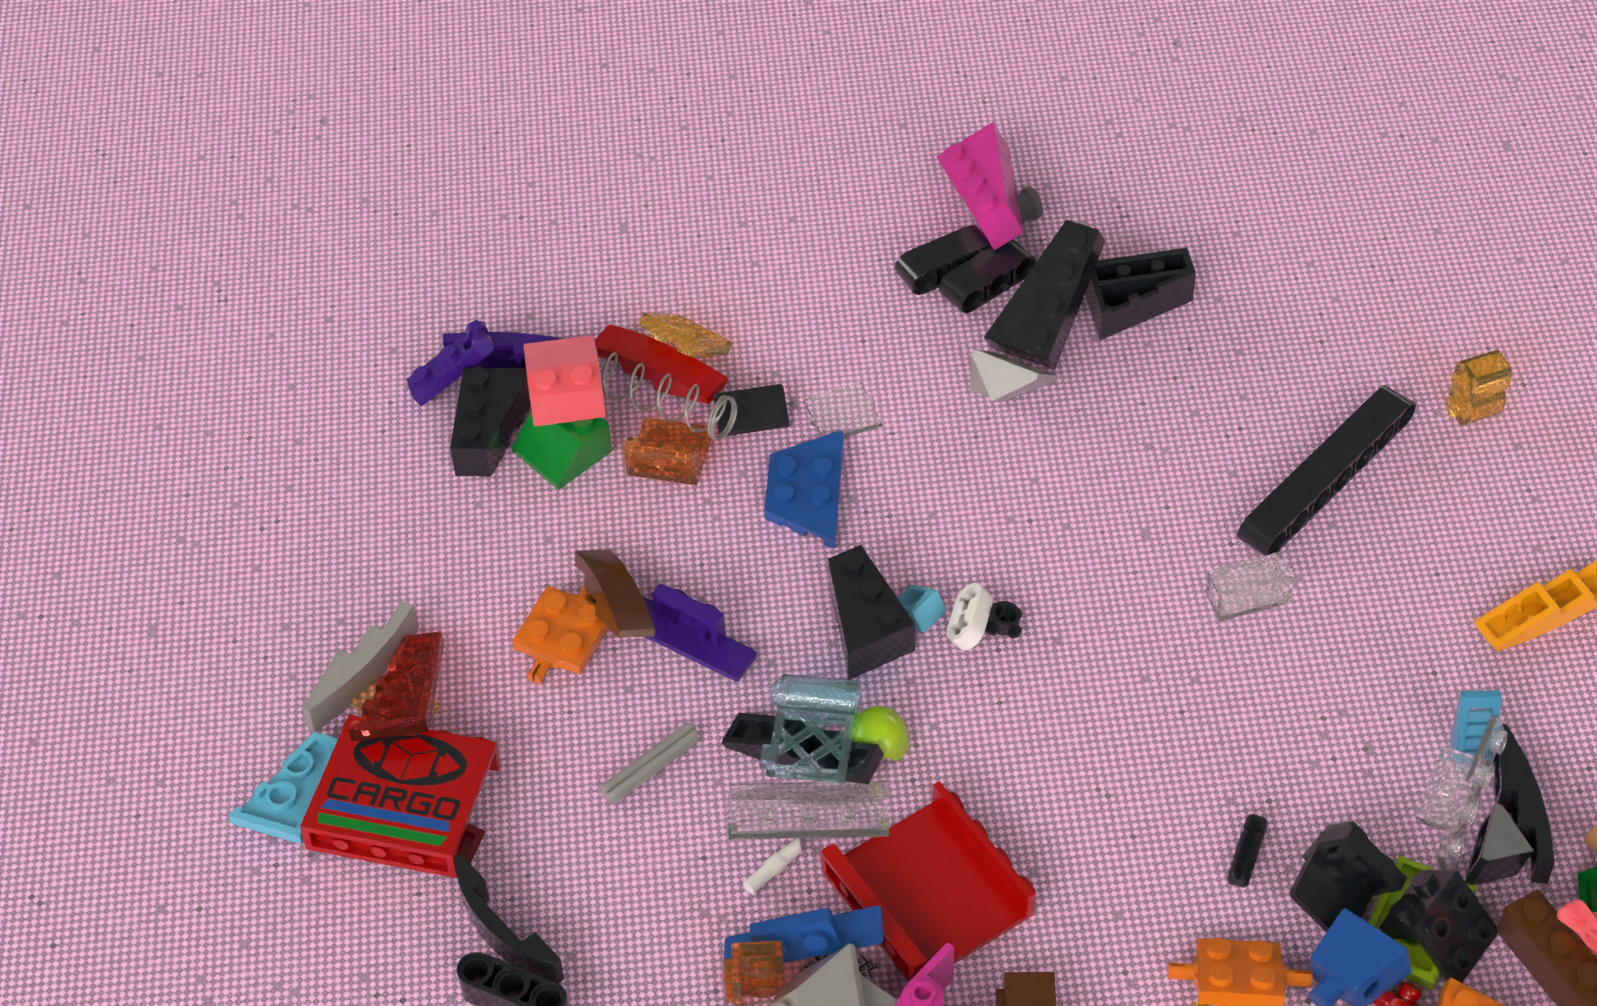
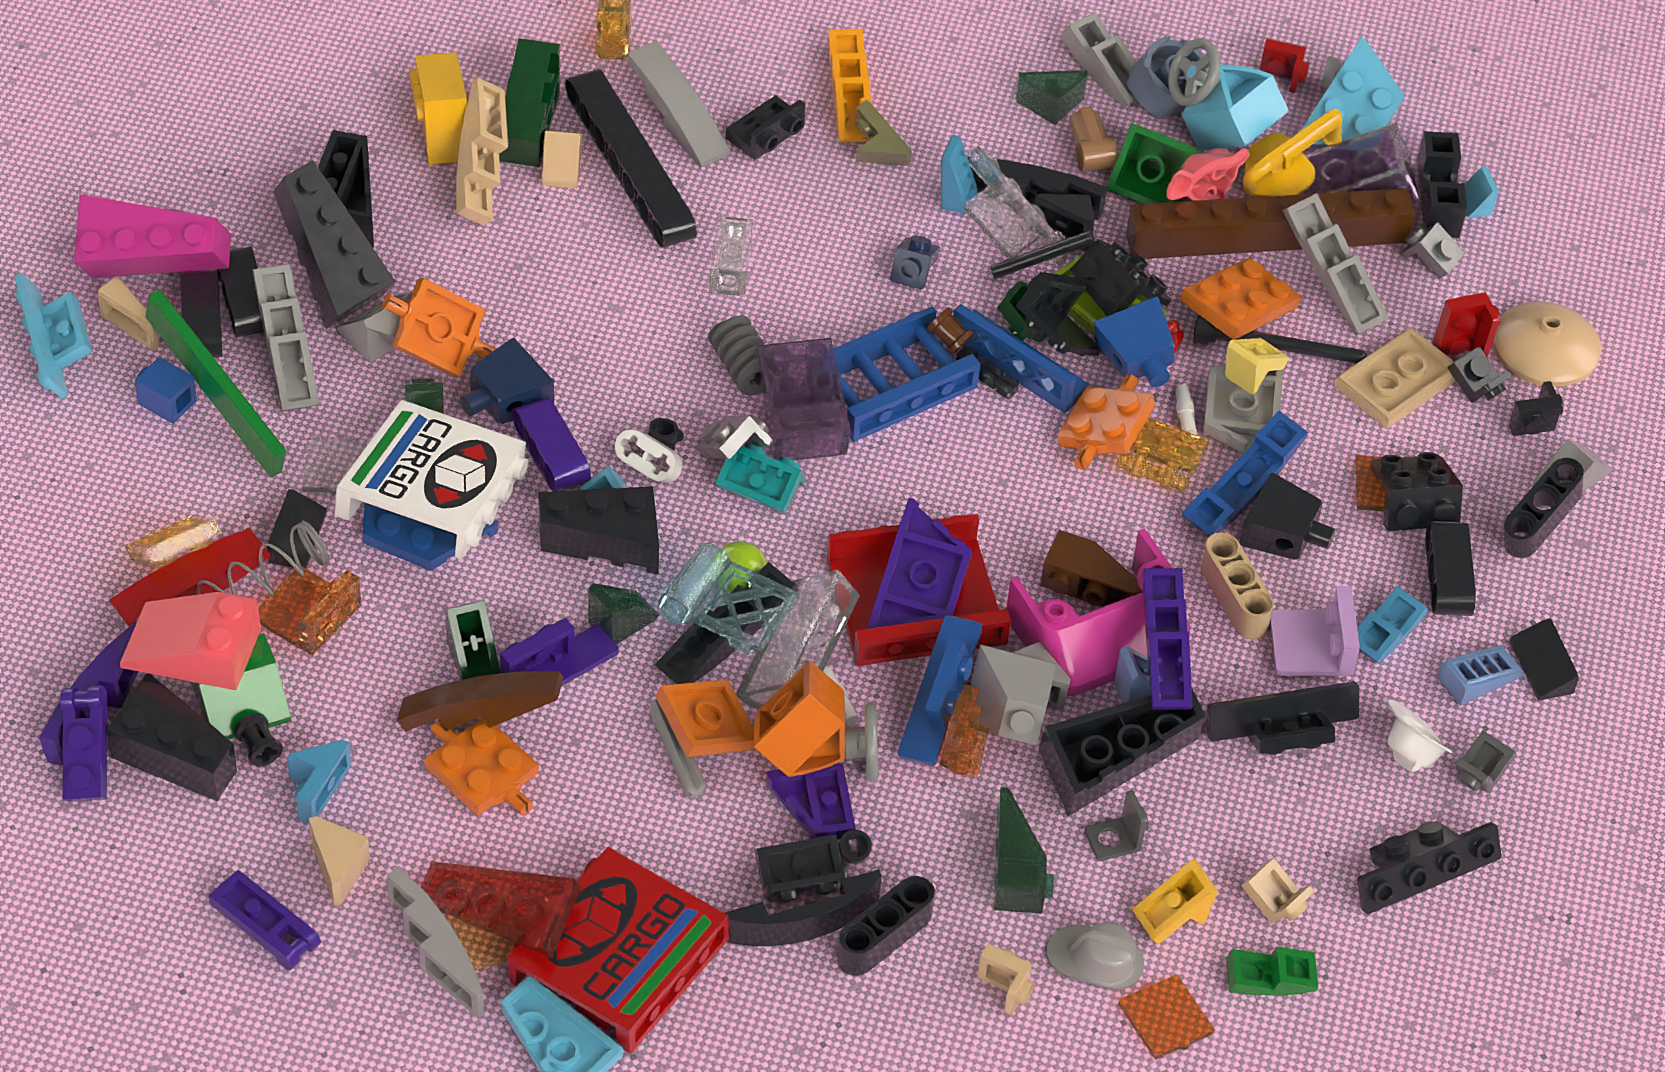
camera: 75 degrees left, 0 degrees up
none -> medium azure bracket [14,273,93,399]
none -> tan slope [97,277,160,351]
none -> blue brick [135,357,197,424]
none -> green tile [146,290,286,477]
none -> dark purple plate [208,870,321,971]
none -> black bush [234,713,283,767]
none -> light grey slope [252,264,319,411]
none -> dark azure slope [287,739,351,824]
none -> tan slope [309,816,370,906]
none -> white panel [335,400,528,560]
none -> orange plate [382,278,497,377]
none -> clear green slope [404,378,444,414]
none -> yellow wedge [409,52,467,165]
none -> dark green slope [445,599,501,680]
none -> tan slope [456,77,508,226]
none -> dark blue torso [460,338,554,424]
none -> dark green wedge [499,38,560,167]
none -> dark purple beam [512,397,591,492]
none -> tan slope [542,131,583,188]
none -> clear green slope [588,583,660,644]
none -> light grey slope [627,41,730,168]
none -> orange plate [656,679,755,757]
none -> flat silver bracket [696,416,774,459]
none -> dark grey piece [707,315,777,395]
none -> teal bracket [715,443,806,514]
none -> black bracket [725,95,806,160]
none -> orange piece [754,660,878,783]
none -> black bracket [755,834,849,903]
none -> clear purple slope [758,338,851,461]
none -> dark purple wing [766,763,856,840]
none -> blue fence [807,306,980,442]
none -> black hinge [838,829,872,864]
none -> olive slope [855,99,912,166]
none -> dark purple wing [867,497,972,629]
none -> dark blue bracket [890,235,940,289]
none -> reddish brown bush [926,307,975,356]
none -> blue fence [953,304,1089,413]
none -> black bar [990,230,1095,279]

